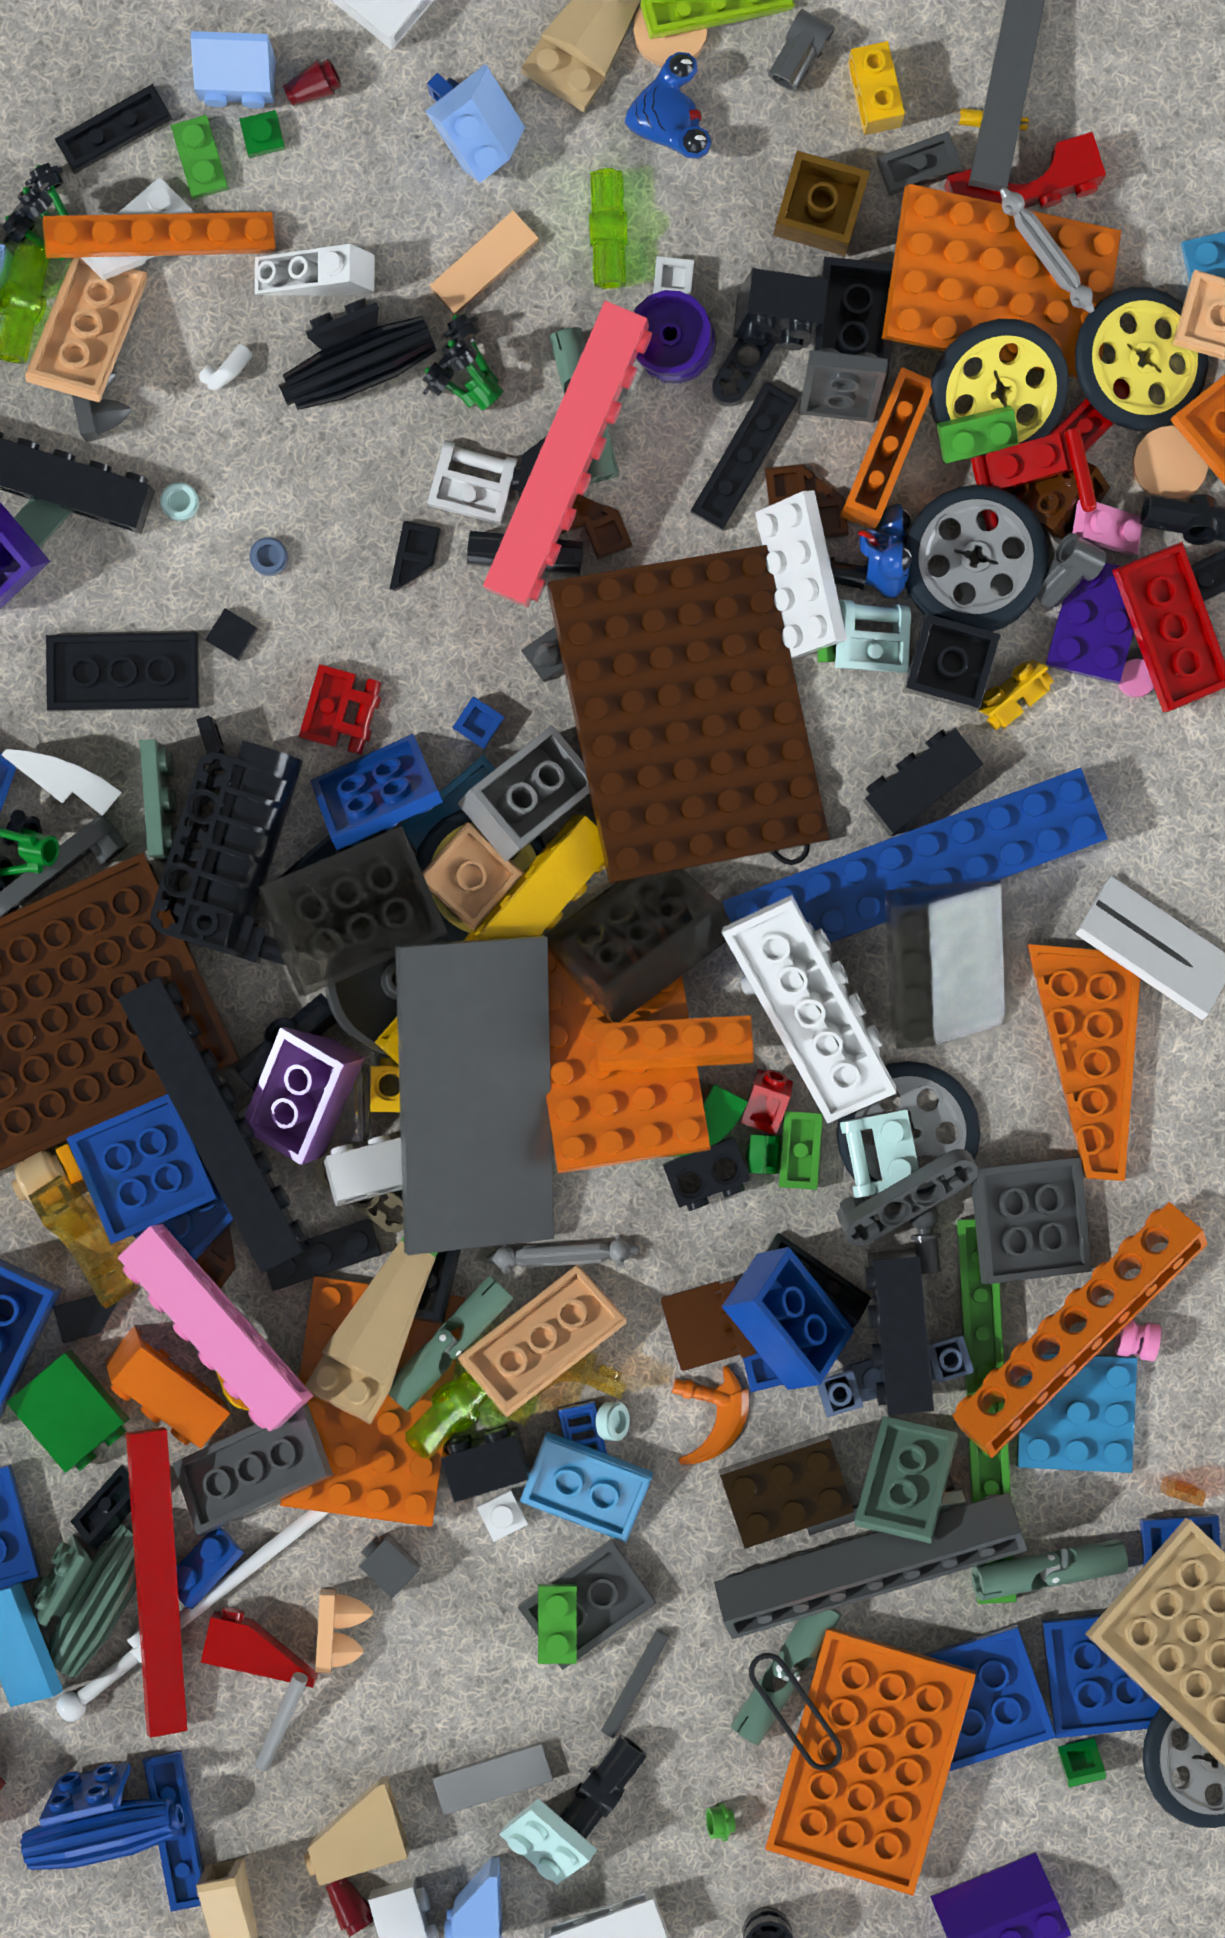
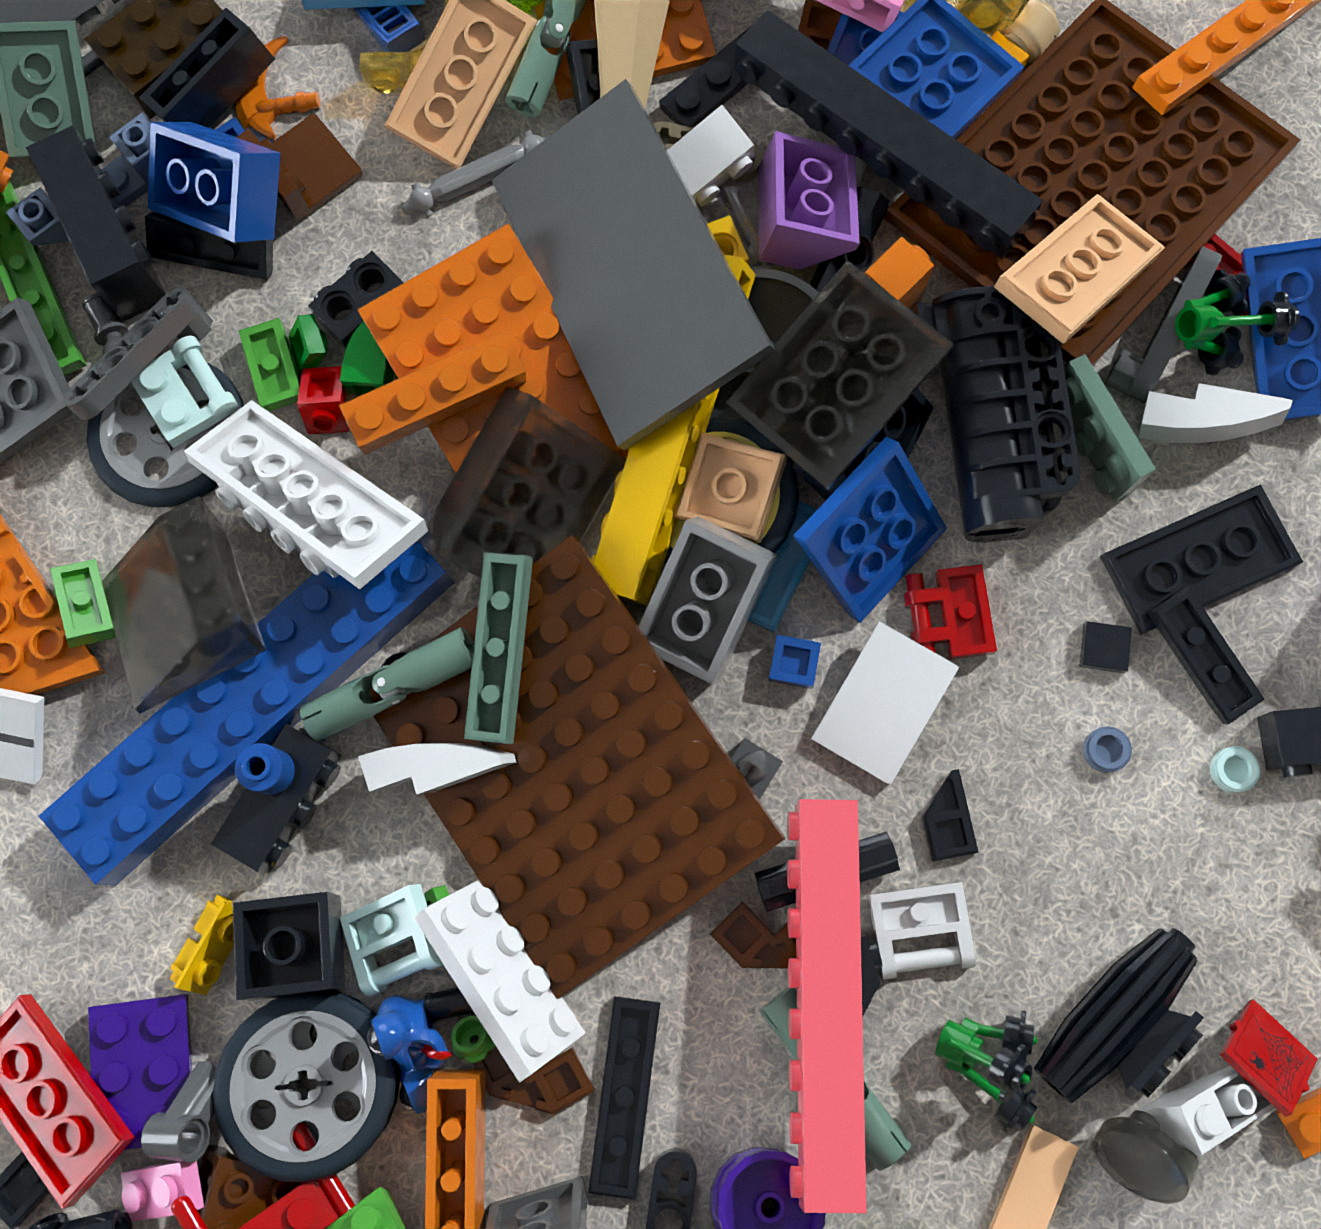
camera: 165 degrees right, 10 degrees down
black tile [196,715,226,754] -> none
white arm [199,344,253,390] -> none
light aqua tile [596,1402,630,1441] -> none
bright pink tile [1118,659,1154,698] -> none
none -> plate [50,559,116,649]
none -> black brick [139,8,275,128]
none -> blue brick [235,743,295,795]
none -> sand green piece [300,627,474,742]
none -> white slope [358,743,517,795]
none -> bright green plate [451,1015,495,1063]
none -> sand green brick [464,553,533,744]
none -> white tile [811,621,959,785]
none -> orange brick [856,236,934,324]
none -> light nougat tile [994,194,1165,344]
none -> clear smoke tile [1093,1110,1199,1204]
none -> black tile [1146,586,1265,724]
none -> red piece [1219,999,1318,1117]

